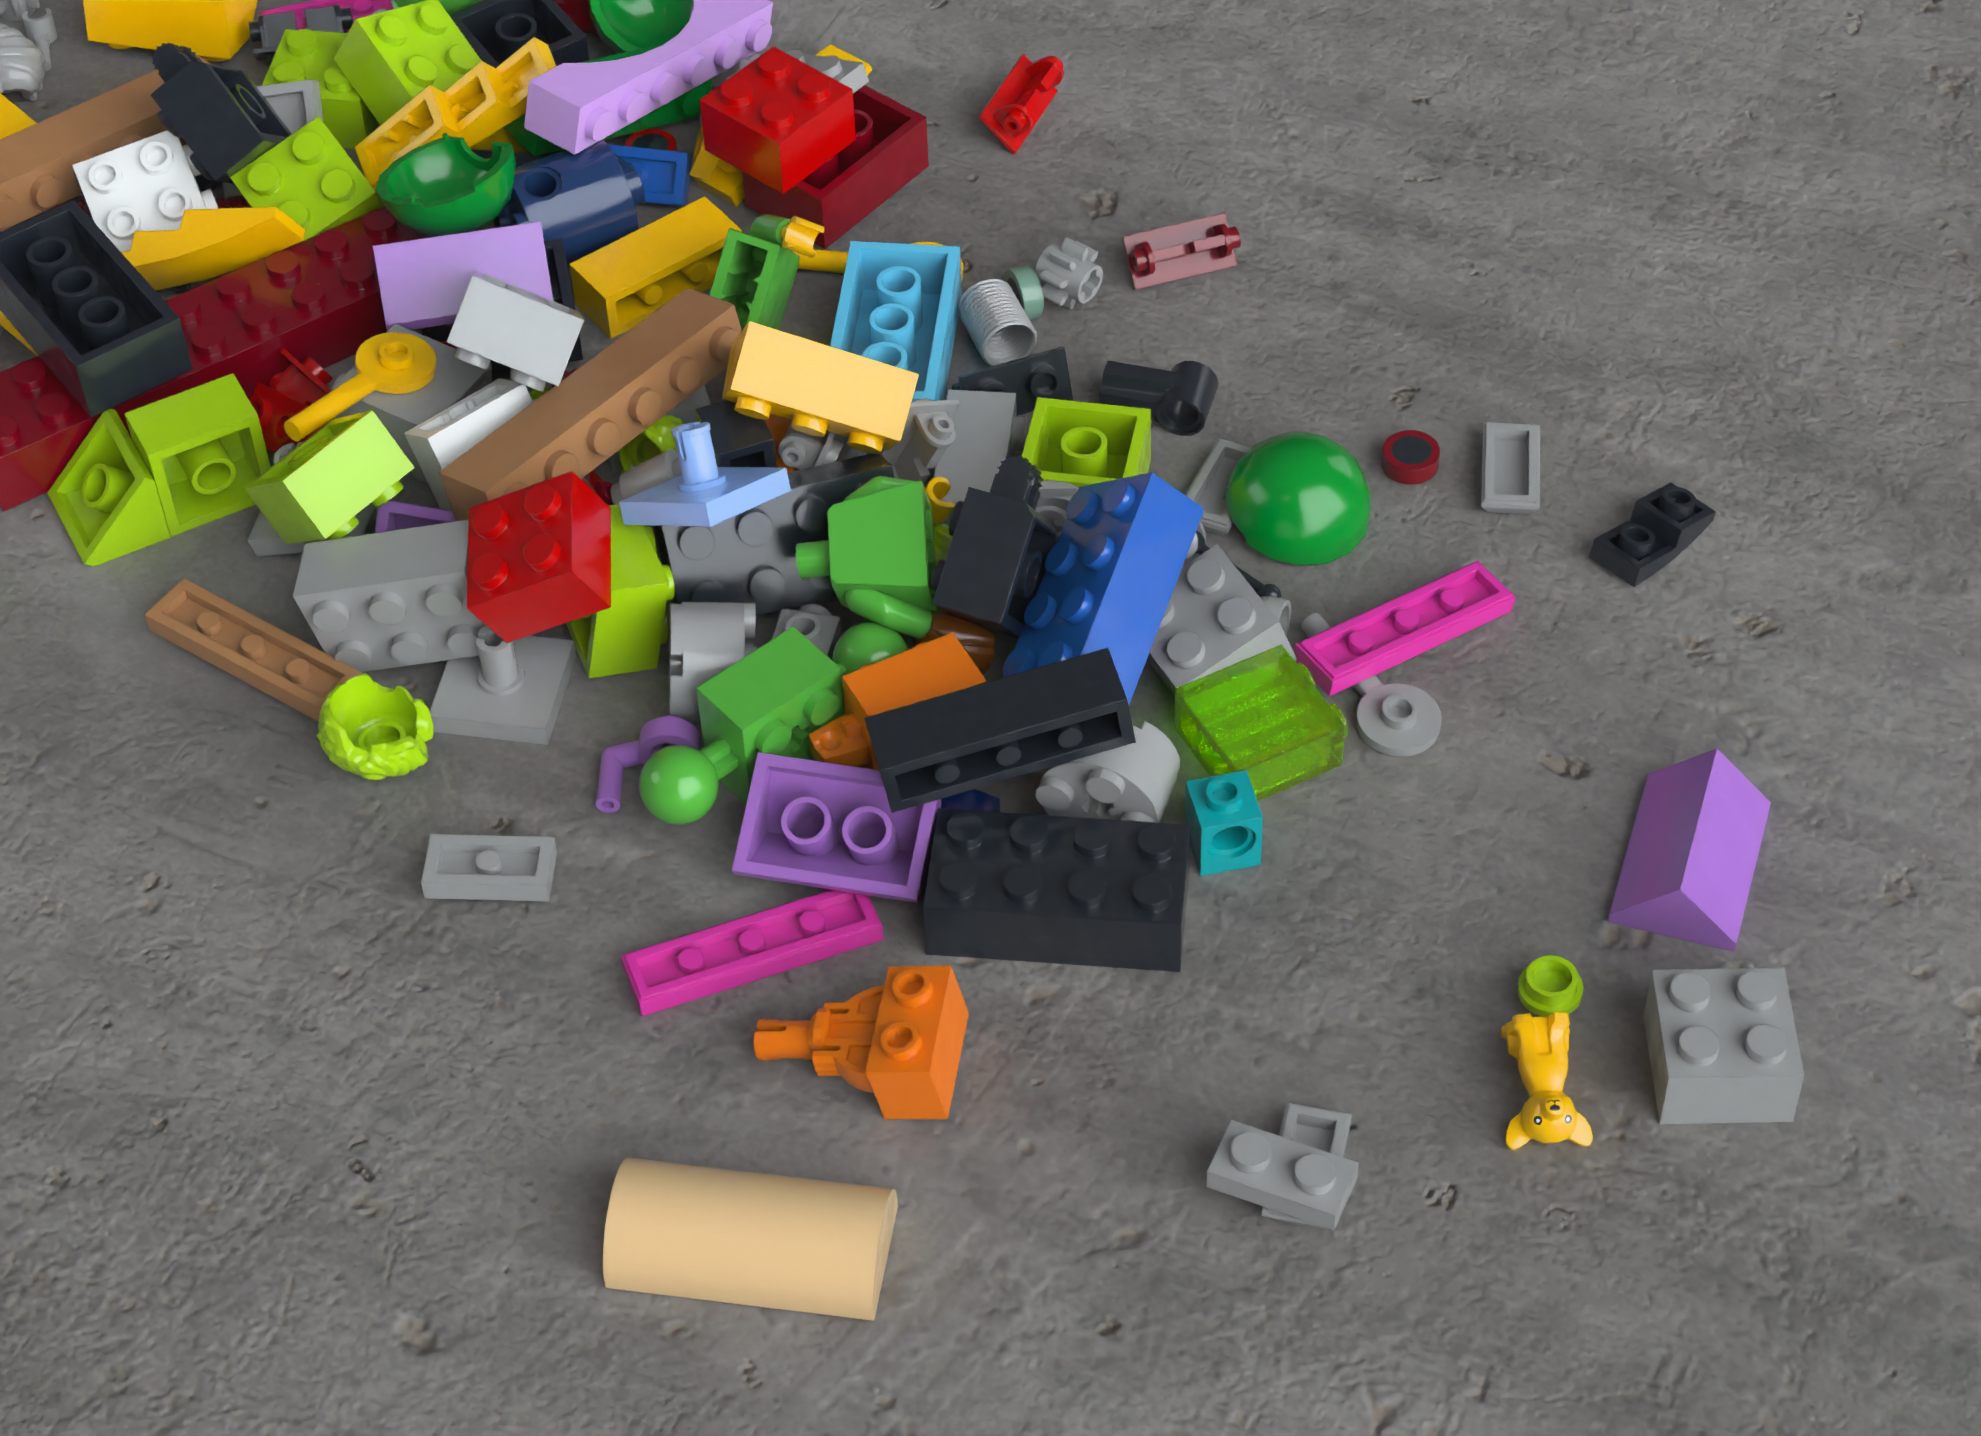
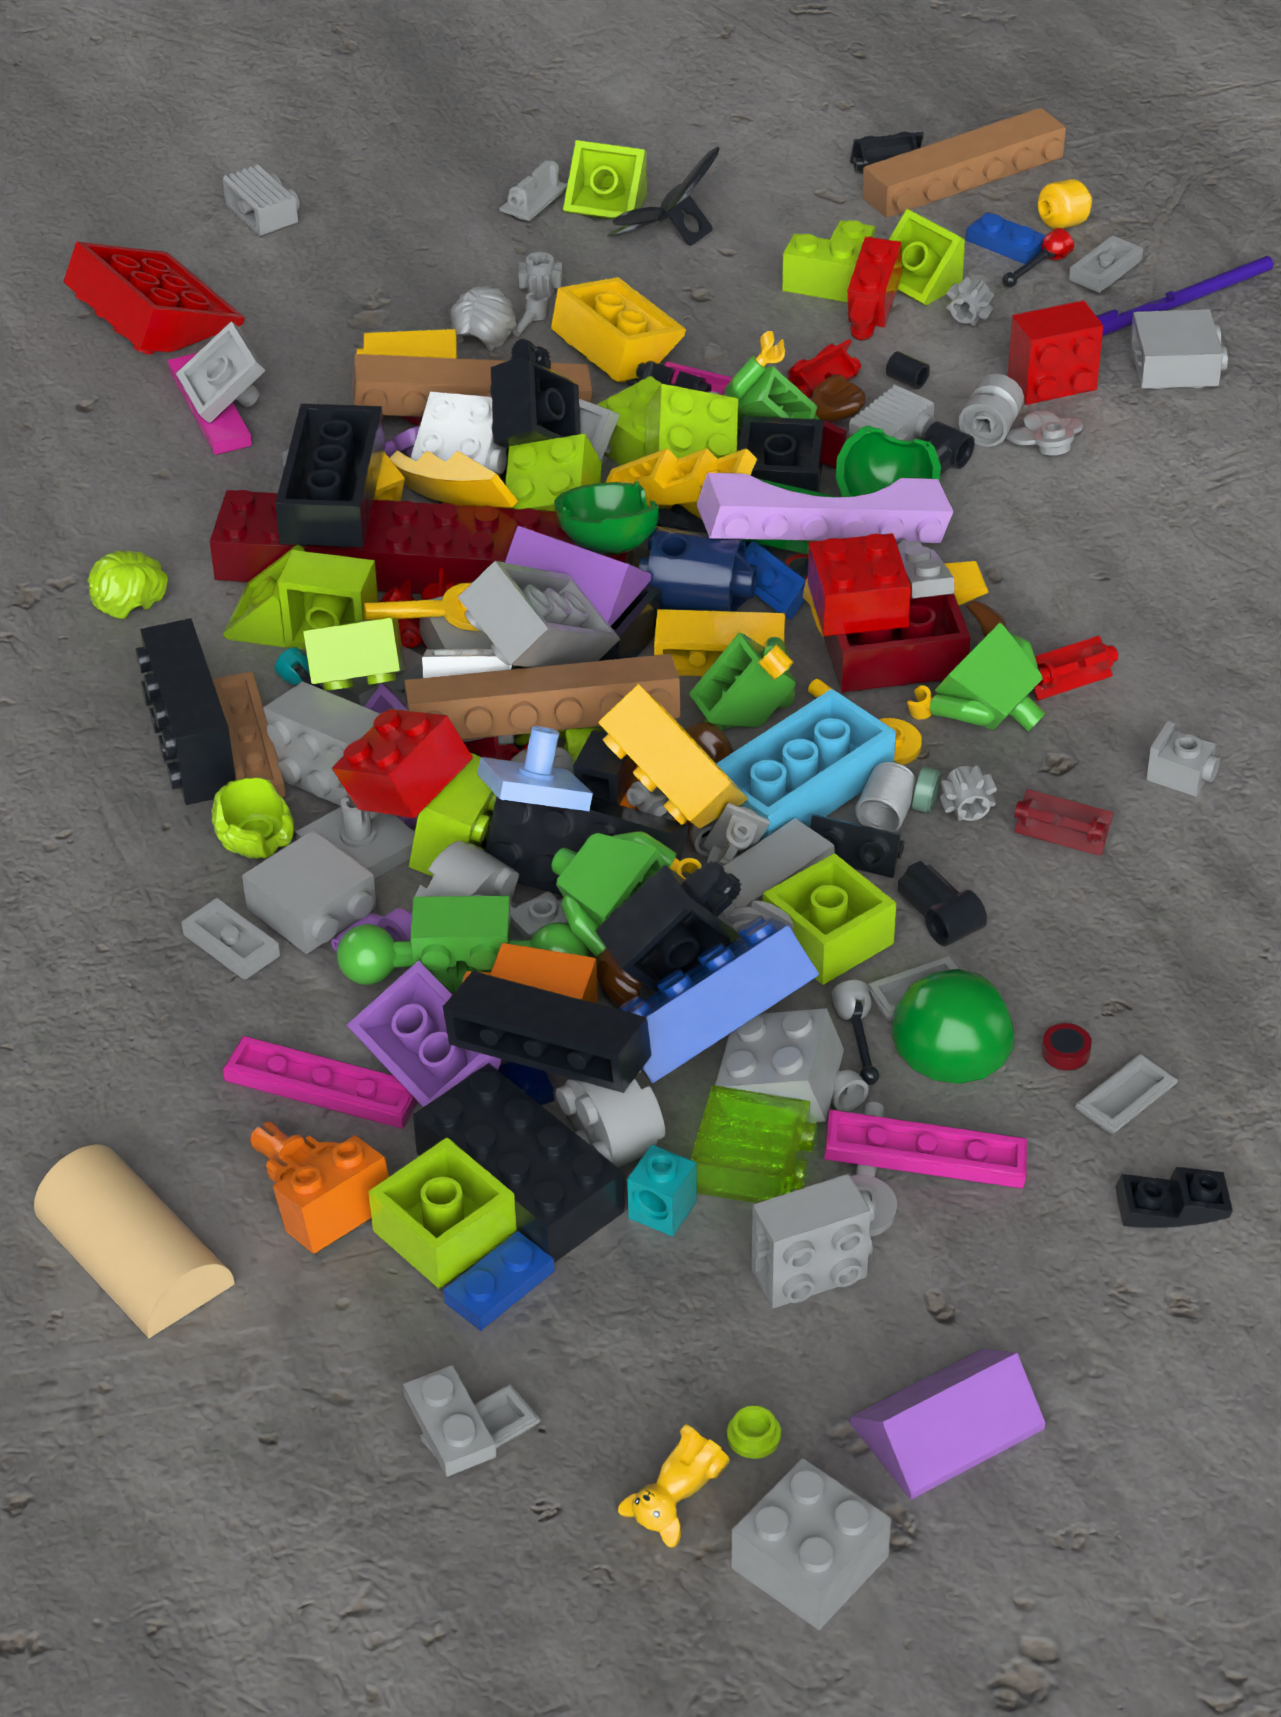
camera: 40 degrees right, 5 degrees down
none -> black brick [135,618,236,805]
none -> light grey brick [242,830,377,955]
none -> teal hinge [274,647,324,690]
none -> lime brick [368,1137,517,1289]
none -> blue plate [443,1231,555,1331]
none -> light grey brick [752,1174,875,1309]
none -> bright green torso [907,601,1046,732]
none -> light grey brick [1146,721,1220,797]

